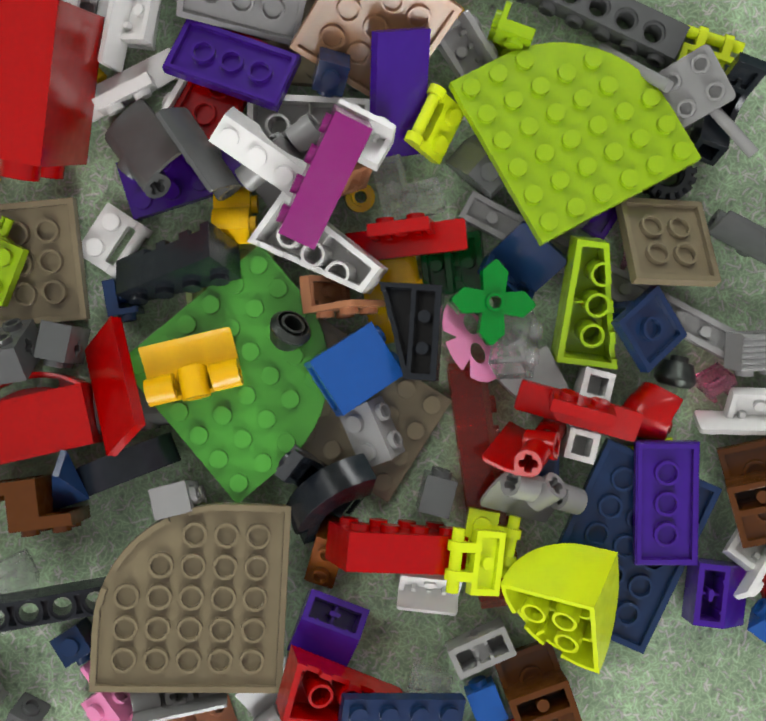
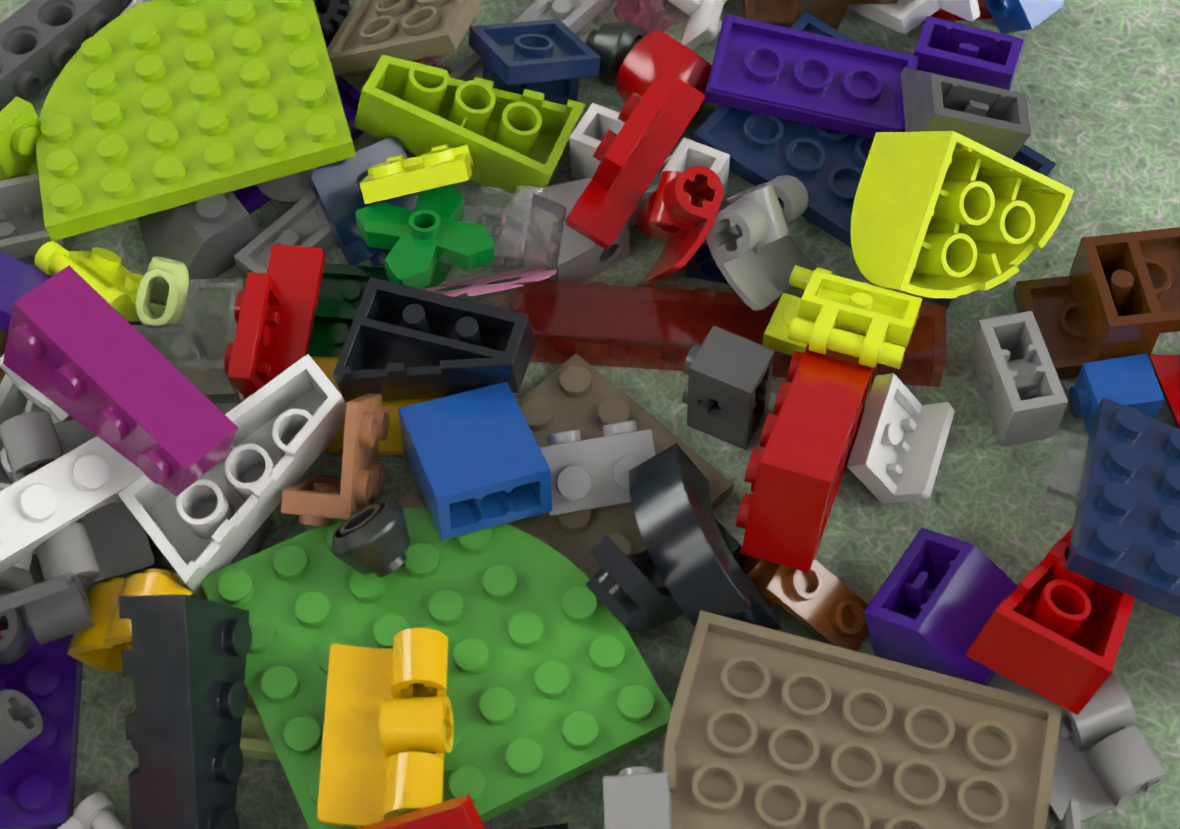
camera: 75 degrees left, 30 degrees down
none -> yellowish green piece [136,257,189,329]
none -> neon yellow plate [359,144,473,204]
none -> dark grey slope [901,67,1031,159]

